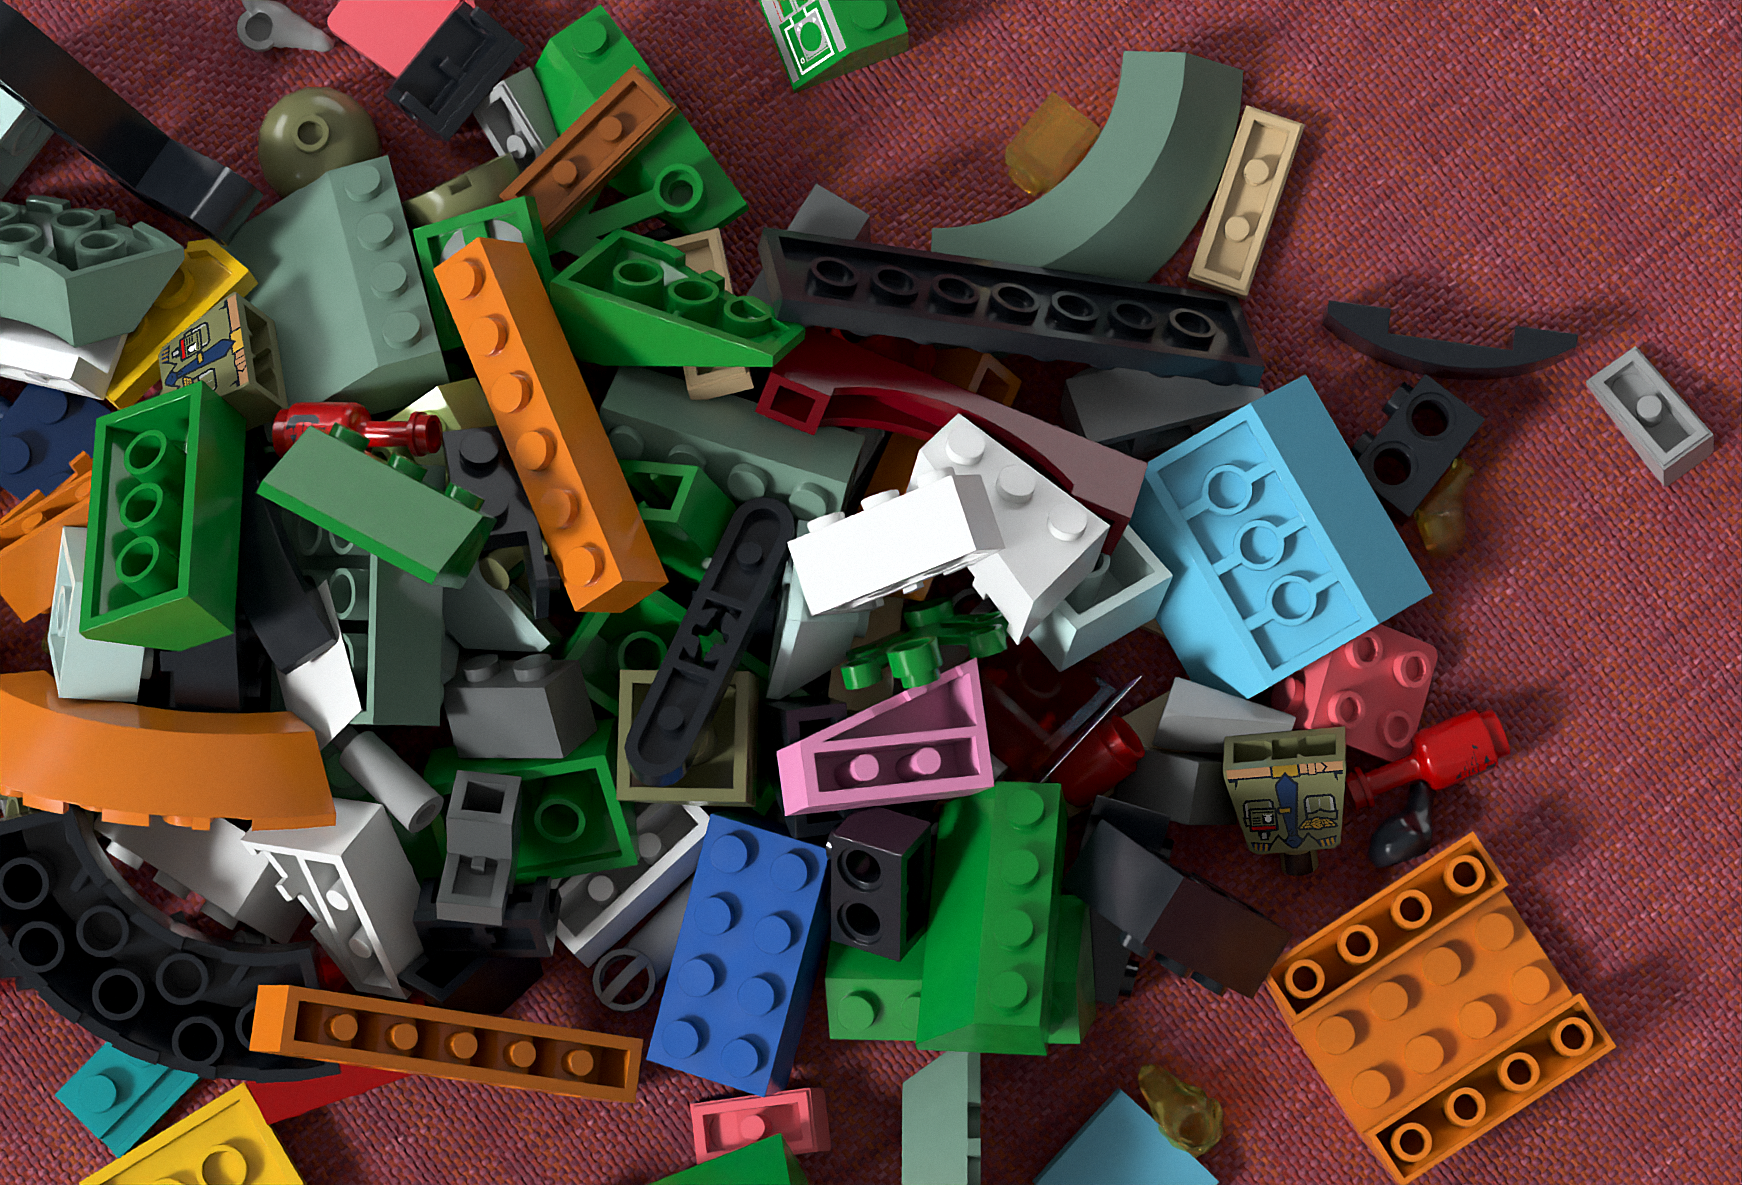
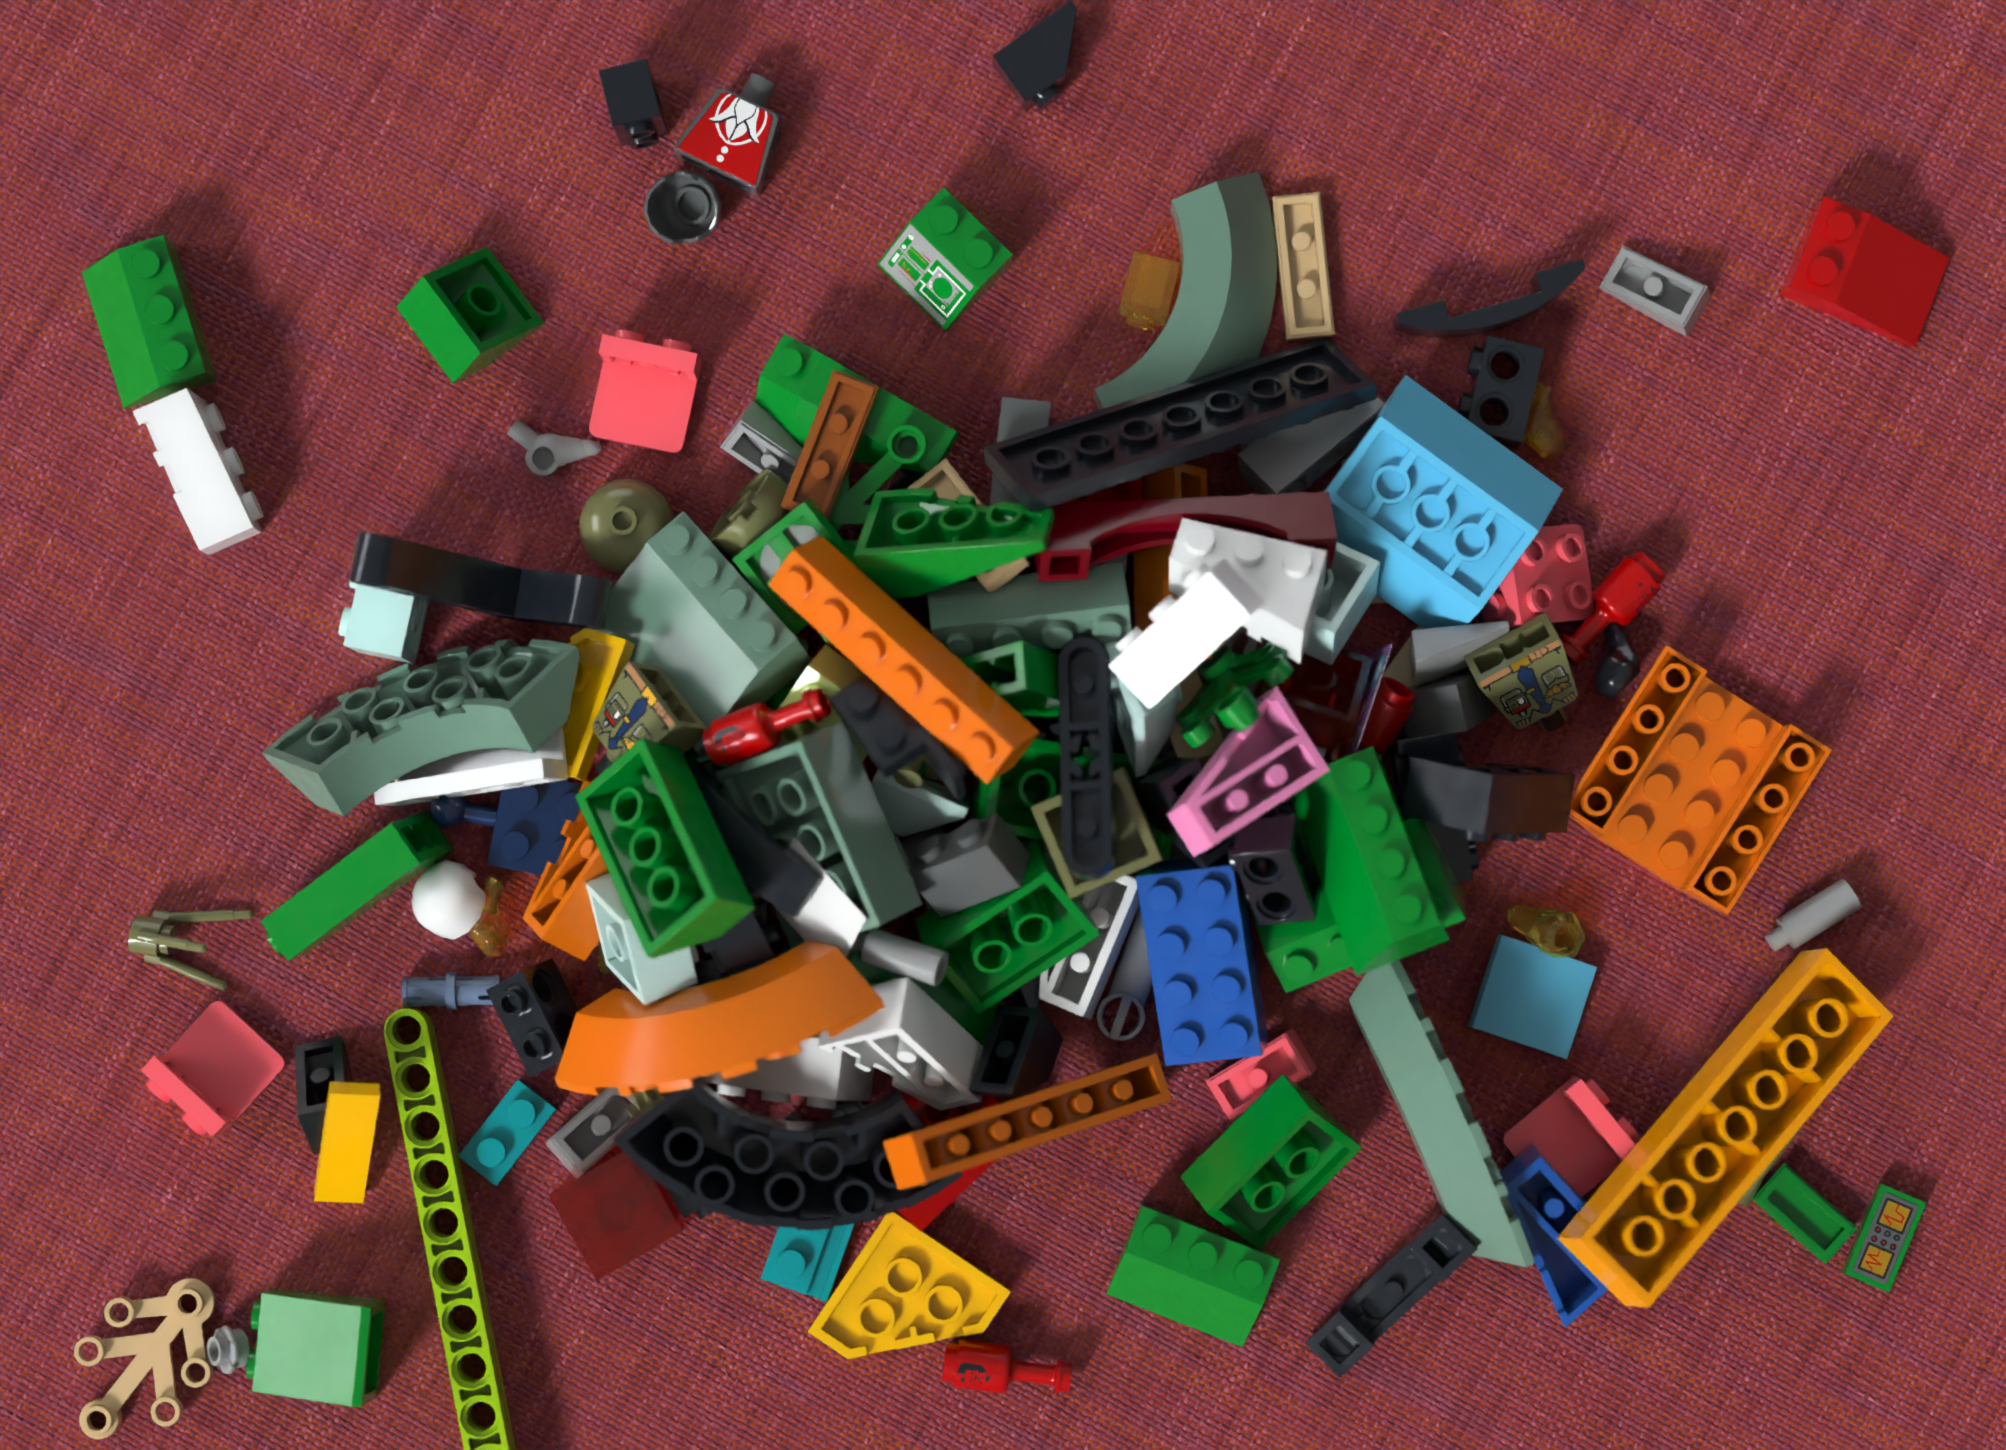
camera: 25 degrees left, 5 degrees up
green slope [256,422,497,590] -> none
black hinge [383,1,526,141] -> none
black hinge [412,875,562,958] -> none
dark grey brick [436,770,522,926] -> none

